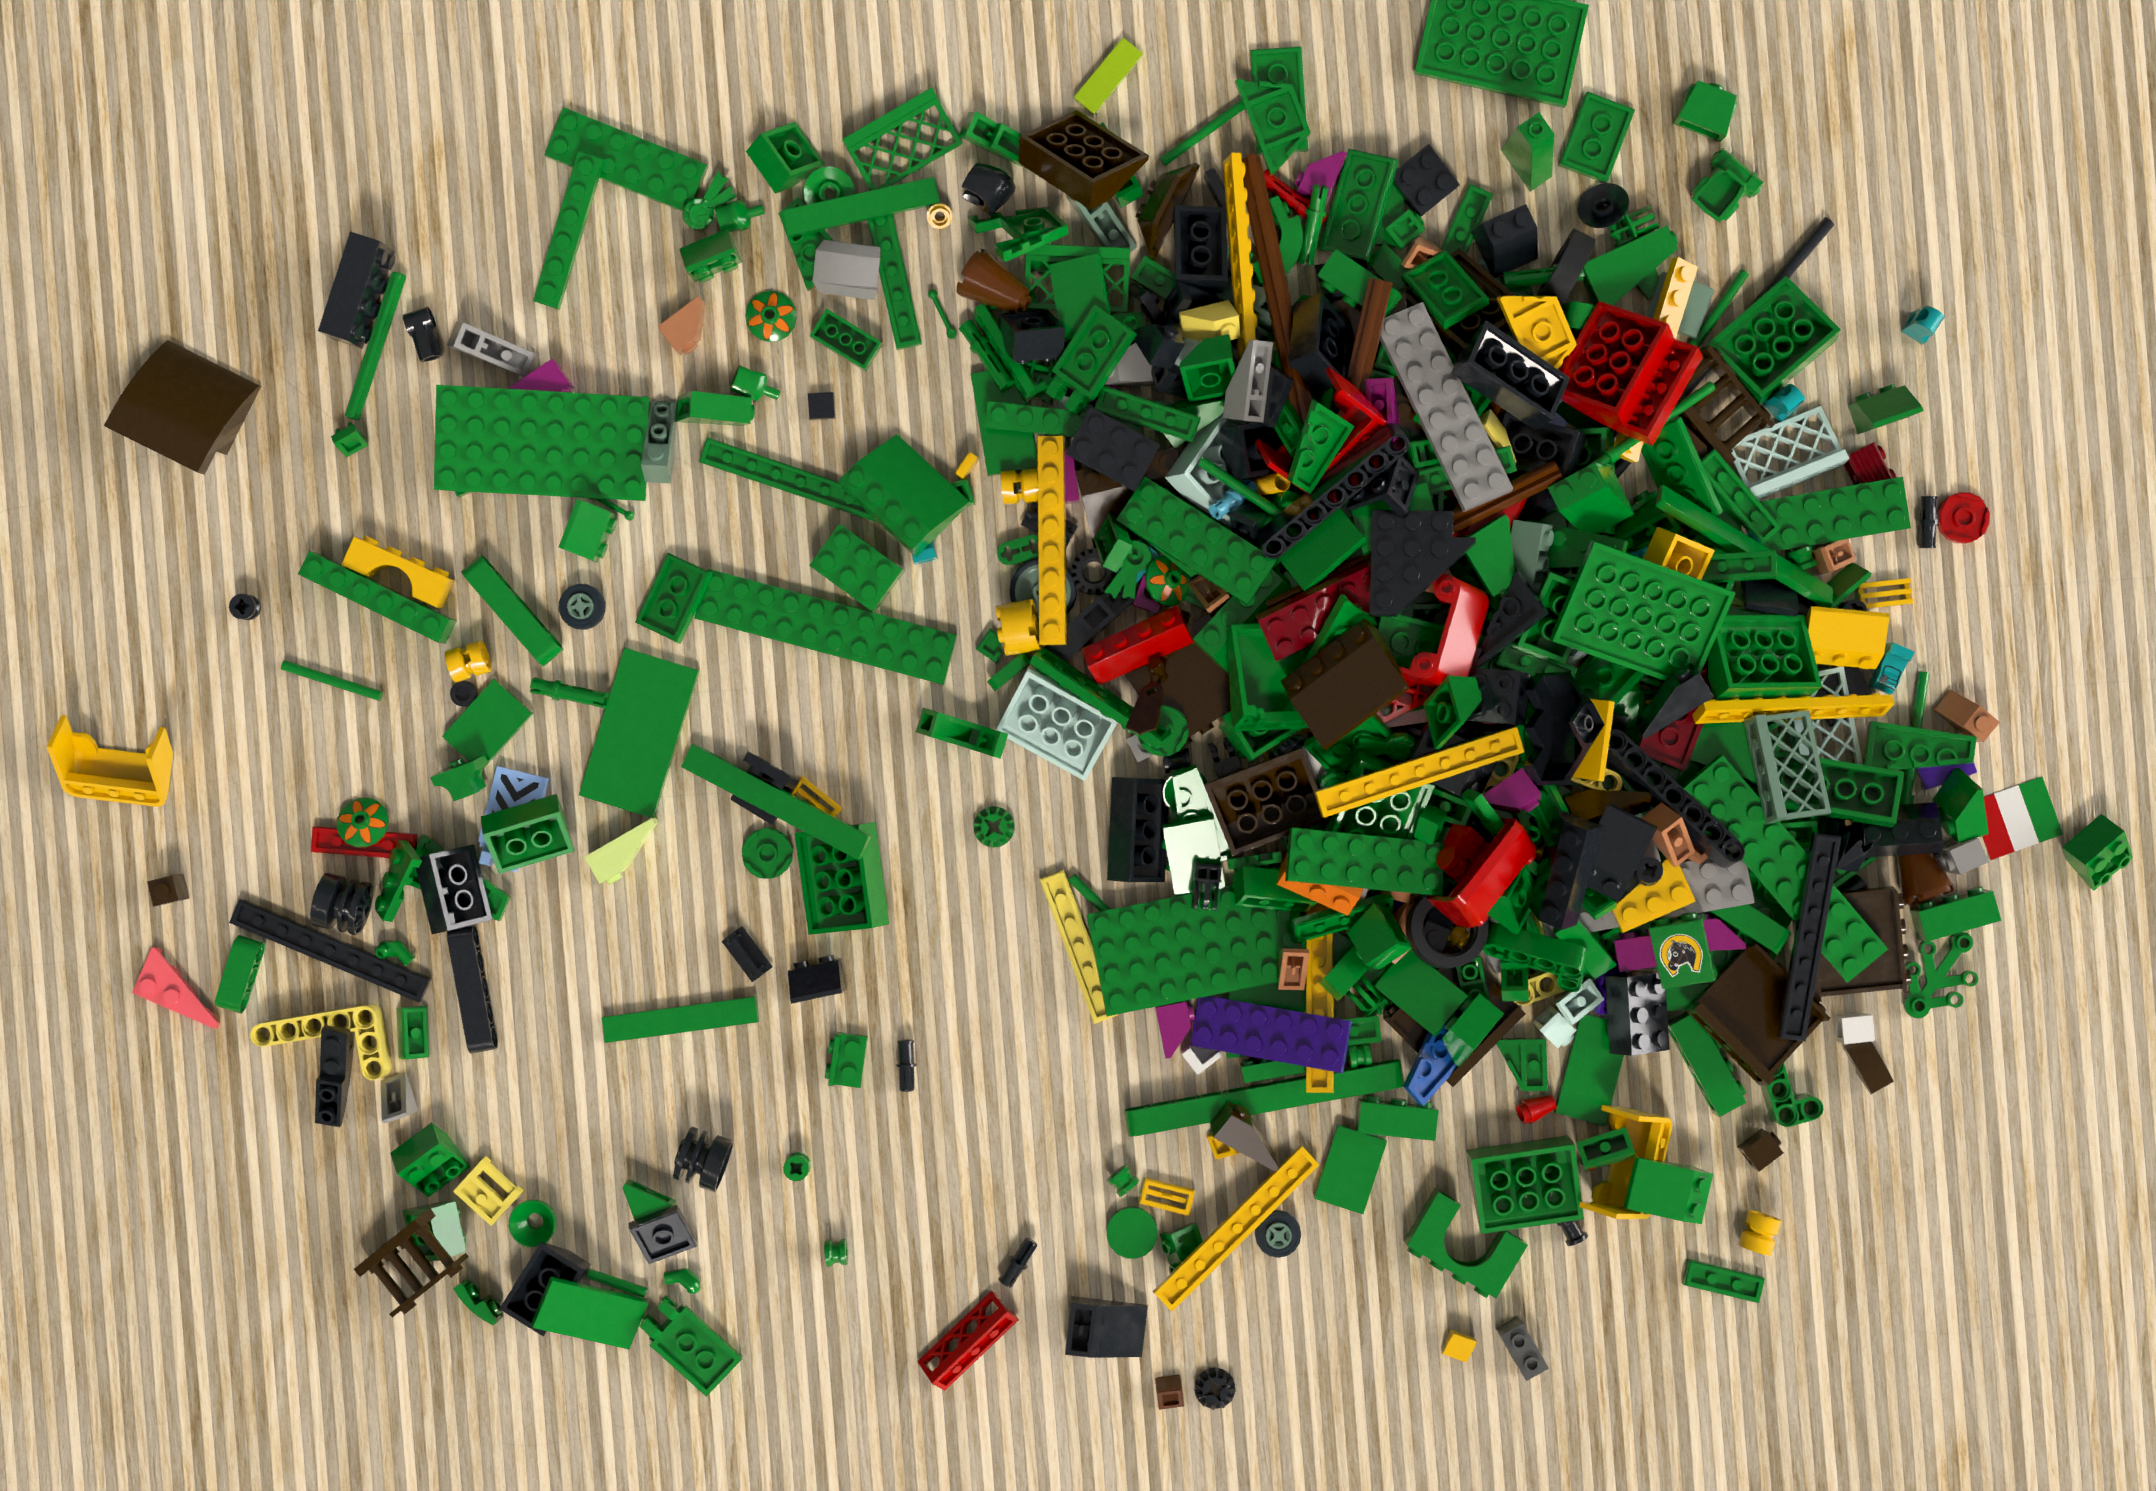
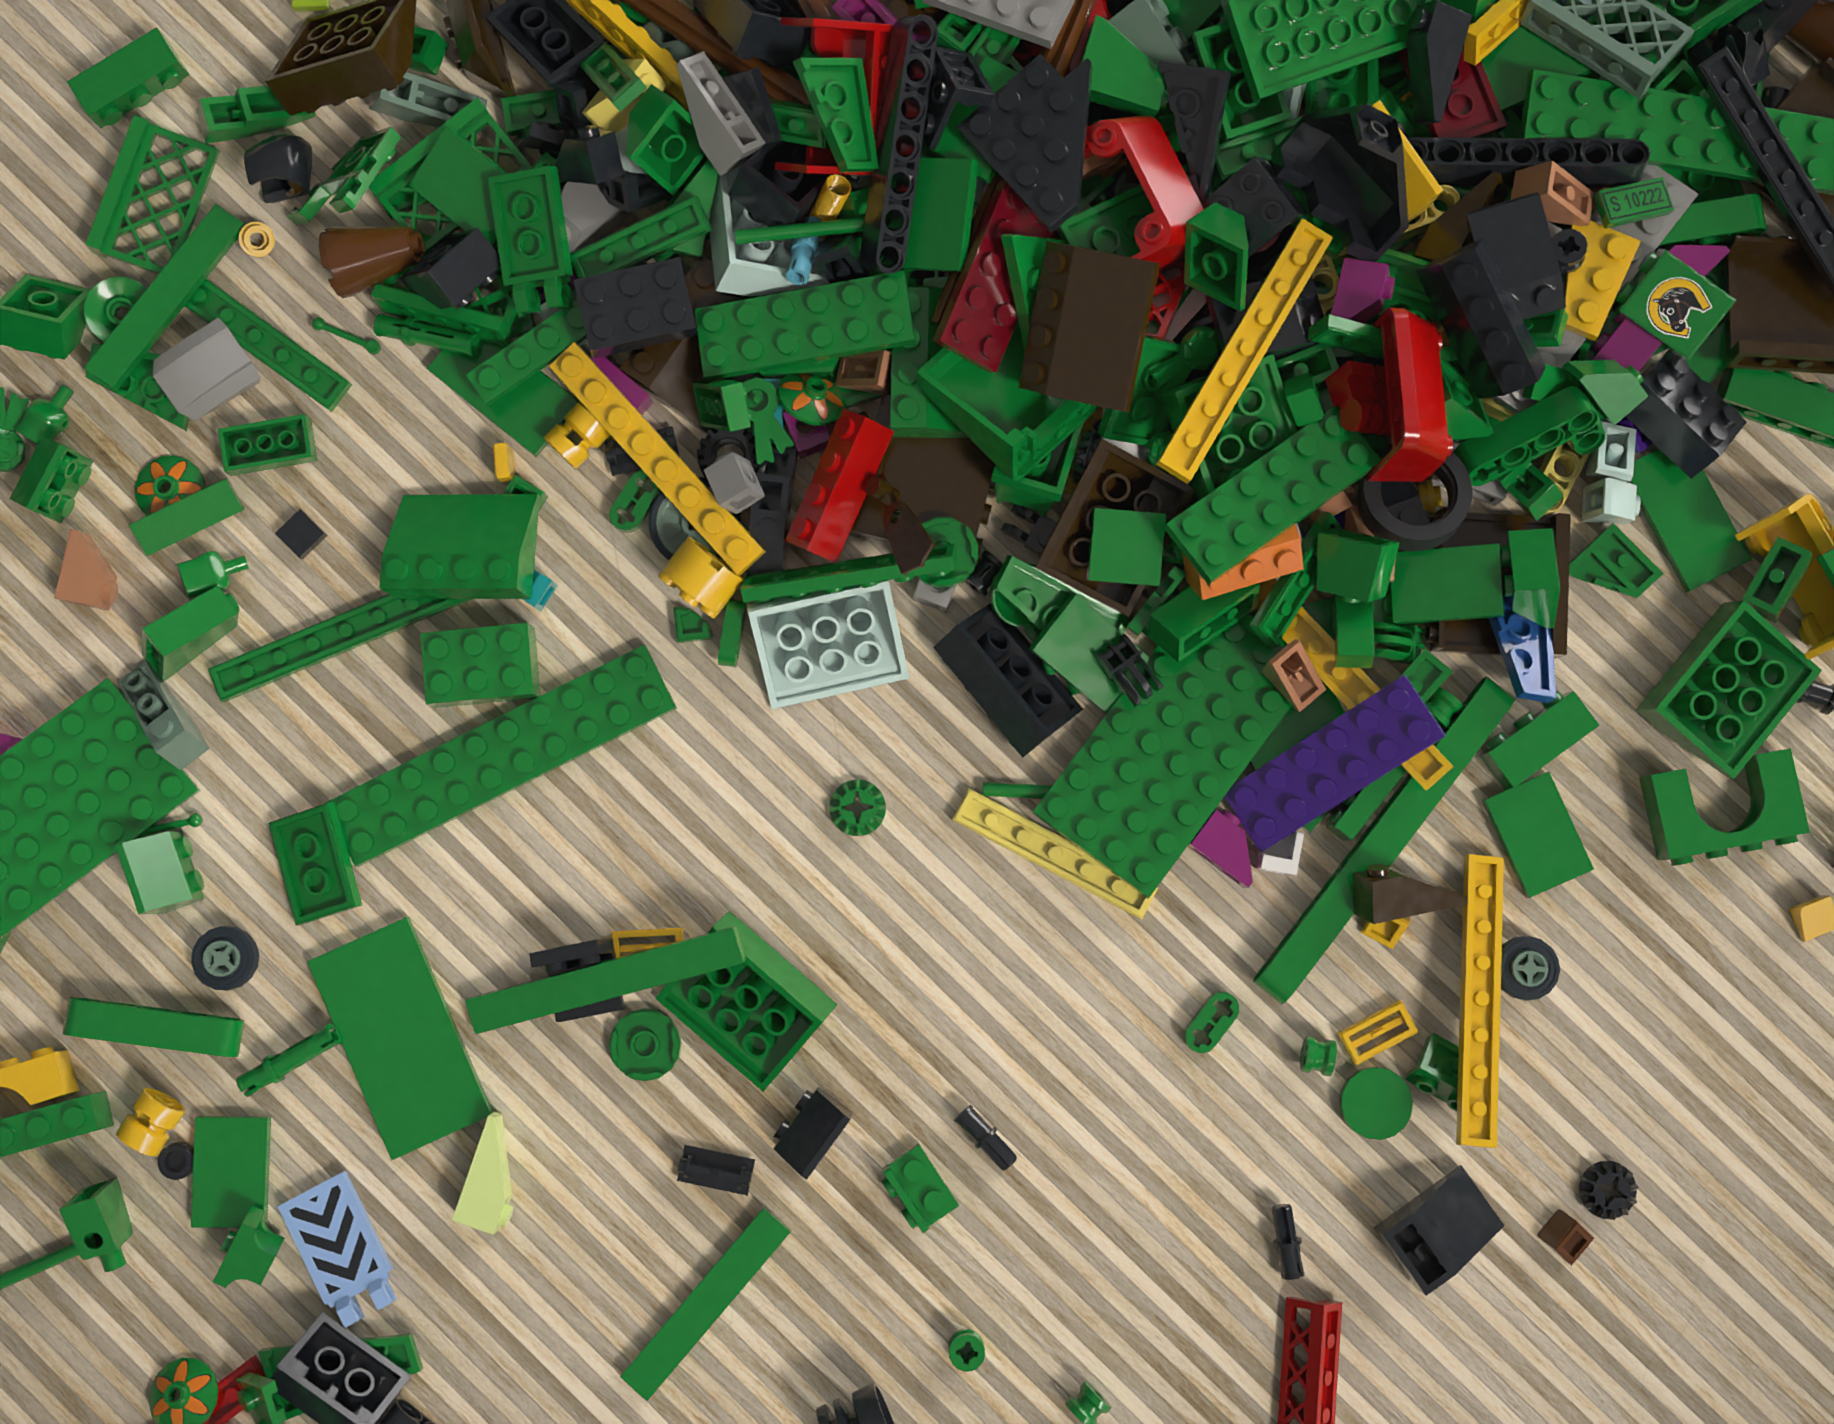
camera: 45 degrees left, 5 degrees down
green slope [481,794,575,874] -> none
green arch [915,708,1008,759] -> none
green slope [1456,956,1490,1003] -> none
red cone [1516,1095,1557,1124] -> none
none -> green torso [59,1177,133,1272]
none -> green brick [67,27,190,128]
none -> green tile [129,477,245,556]
none -> green tile [580,43,647,112]
none -> light grey brick [704,451,765,514]
none -> green tile [1086,508,1166,586]
none -> green beam [1184,992,1239,1053]
none -> green slope [1562,359,1648,426]
none -> green tile [1593,177,1674,229]

